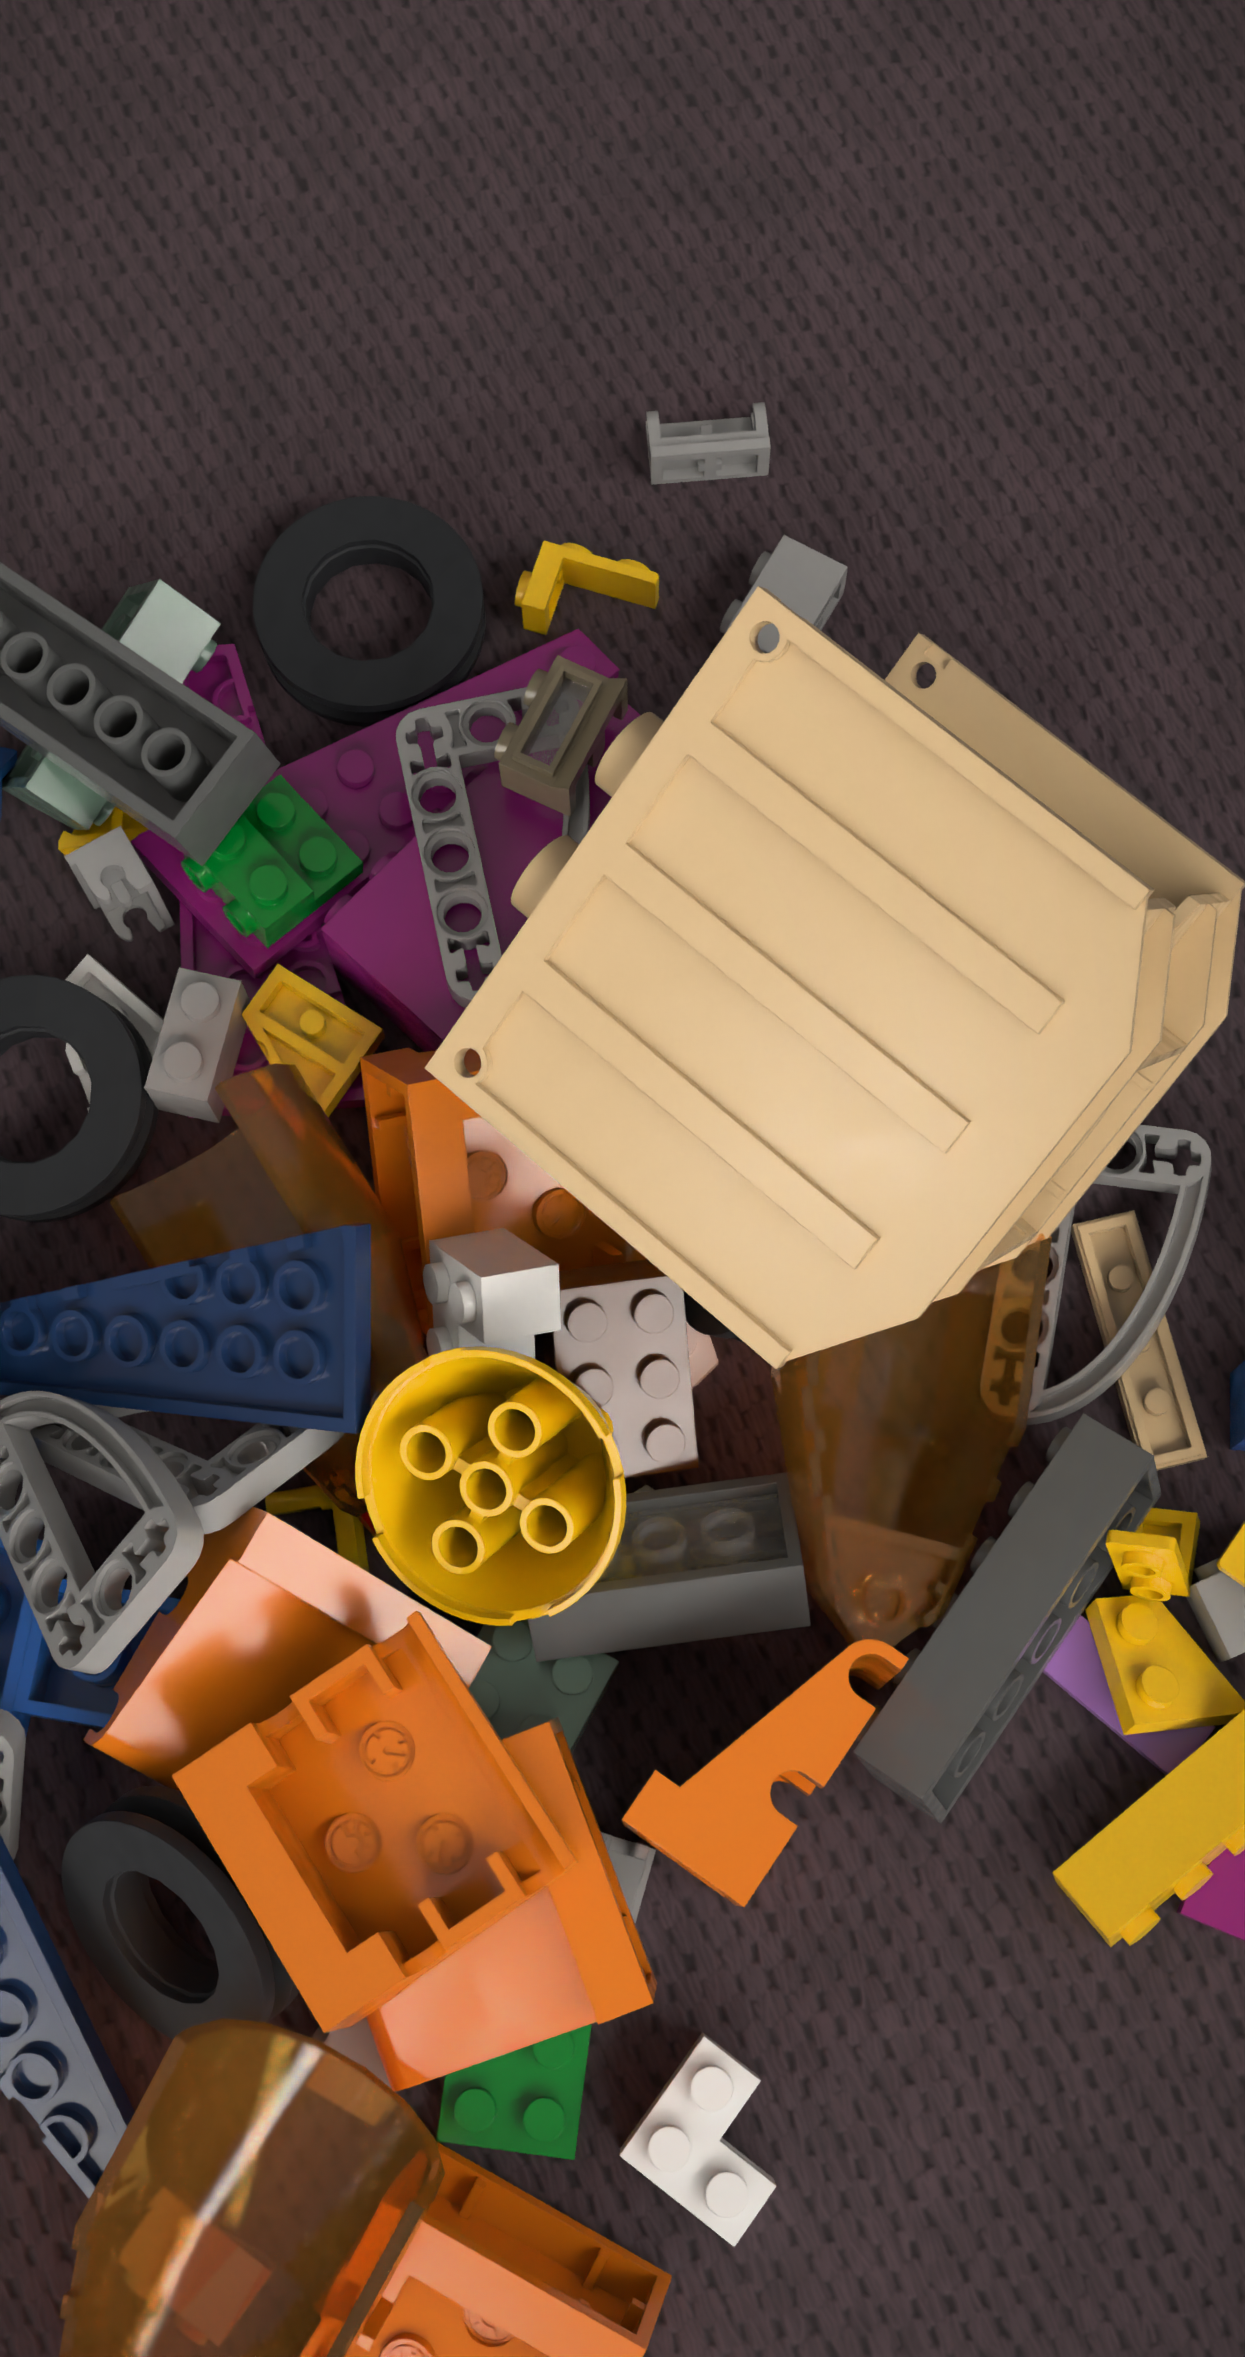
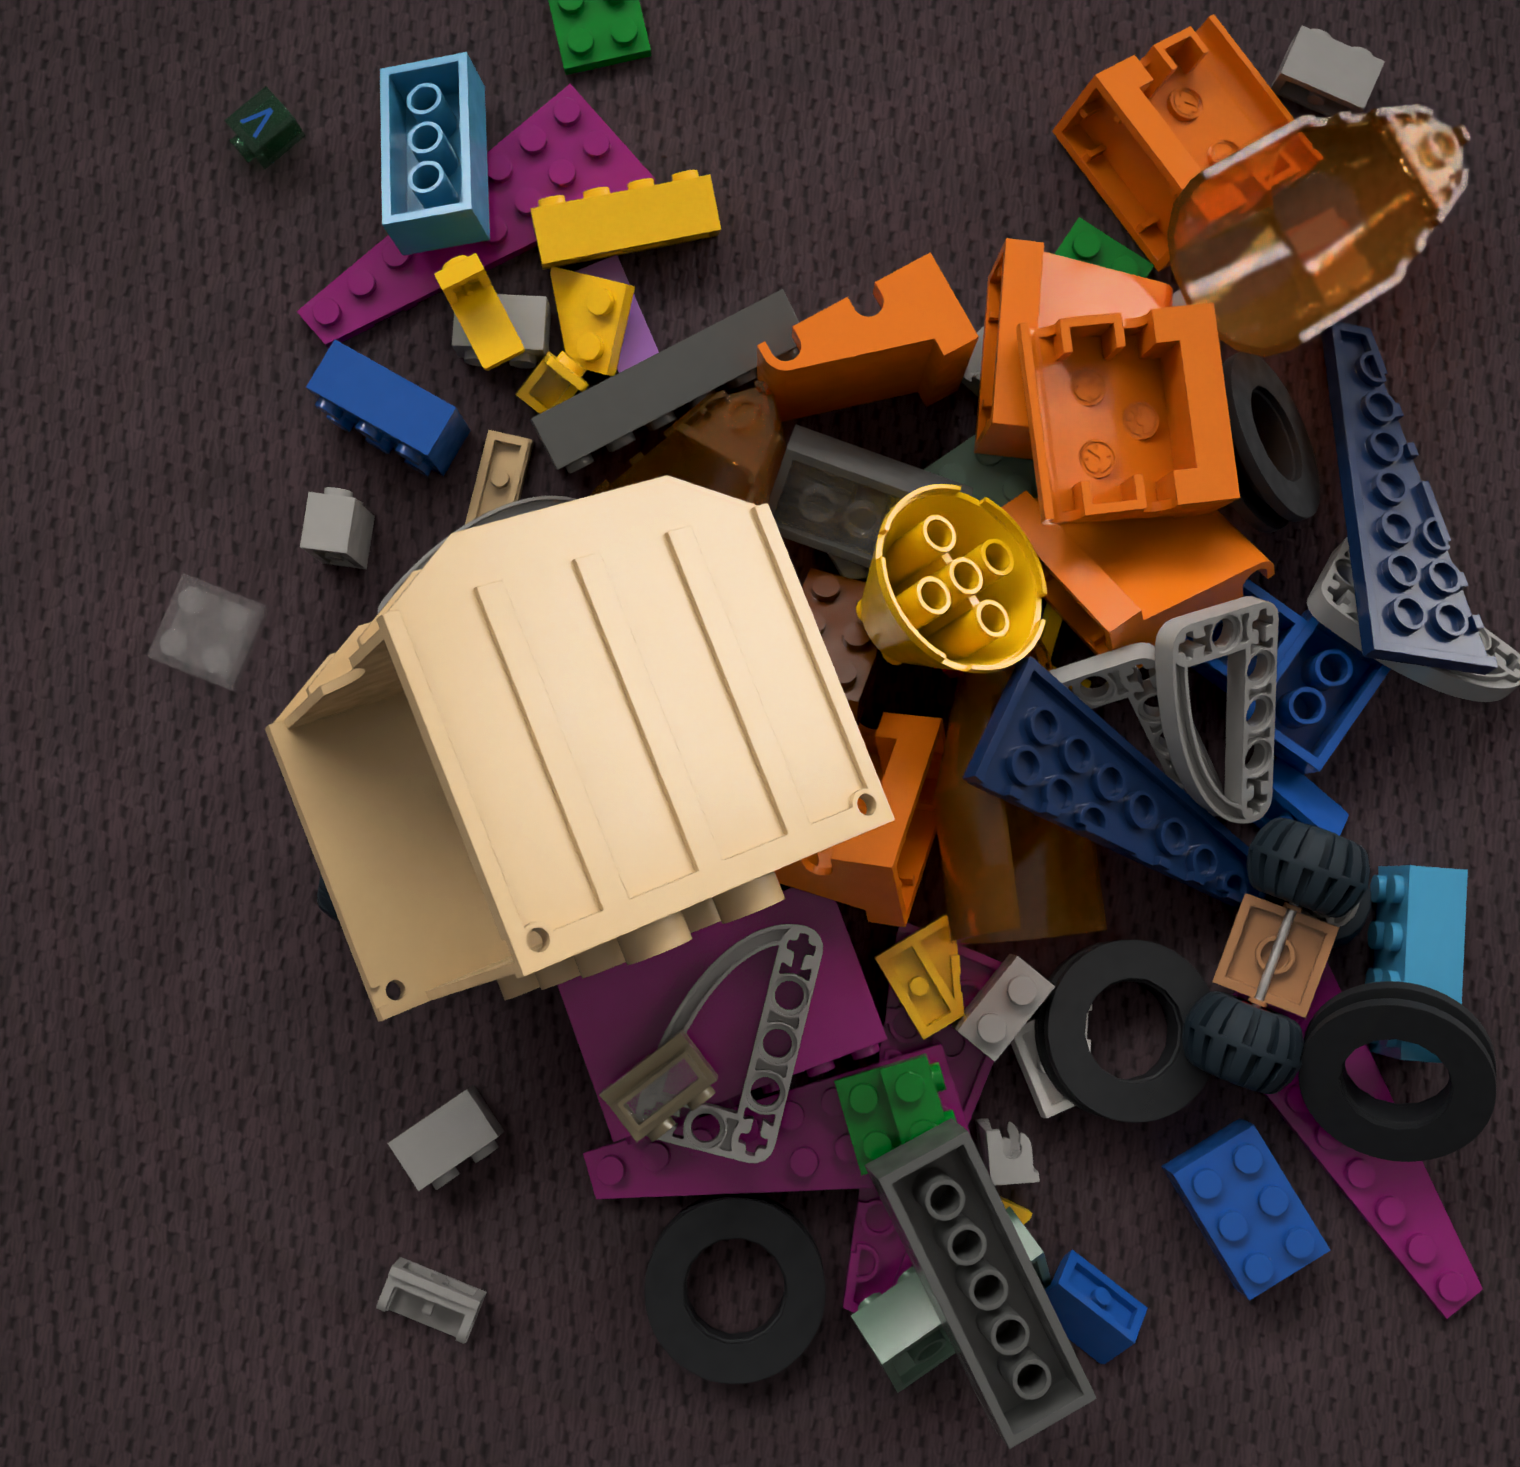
camera: 155 degrees left, 10 degrees up
white brick [423,1228,561,1359] -> none
yellow bracket [515,541,659,635] -> none
white brick [619,2032,776,2247] -> none

